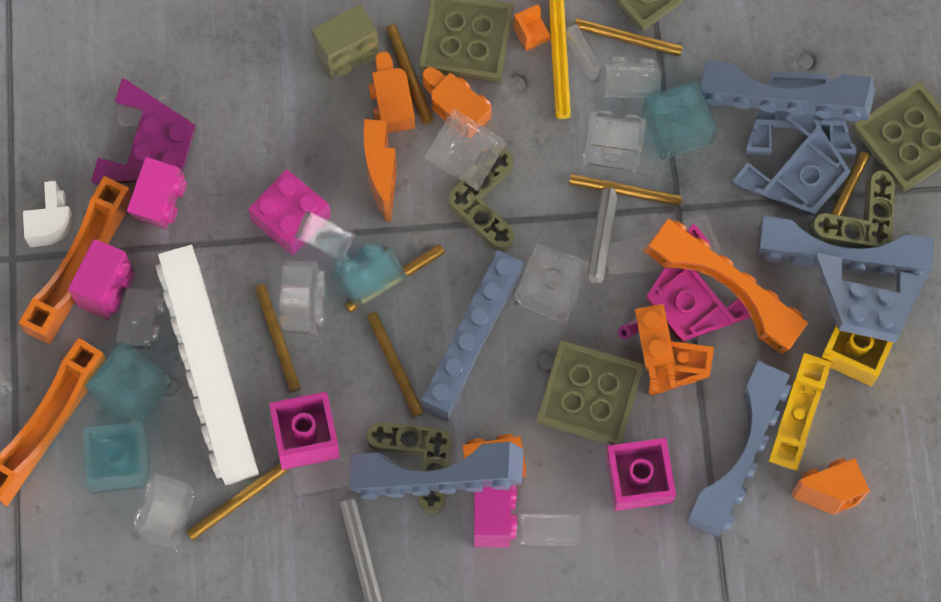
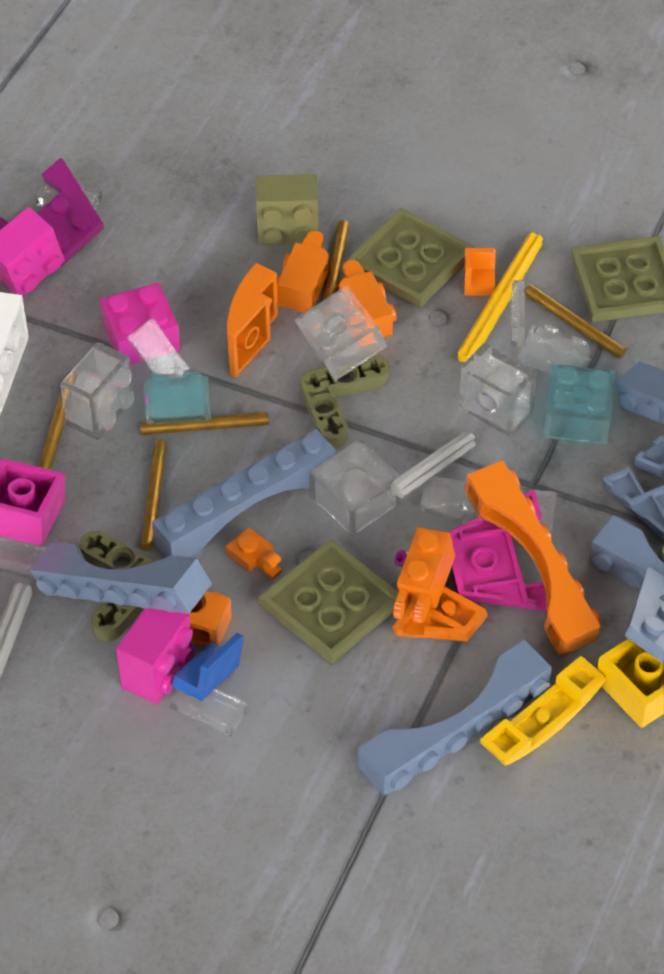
camera: 30 degrees right, 20 degrees down
pearl gold bar [569,174,682,206] -> none
dark pink brick [605,438,676,511] -> none
orange slope [791,458,870,515] -> none
none -> blue panel [172,633,244,701]
none -> orange plate [225,527,282,579]

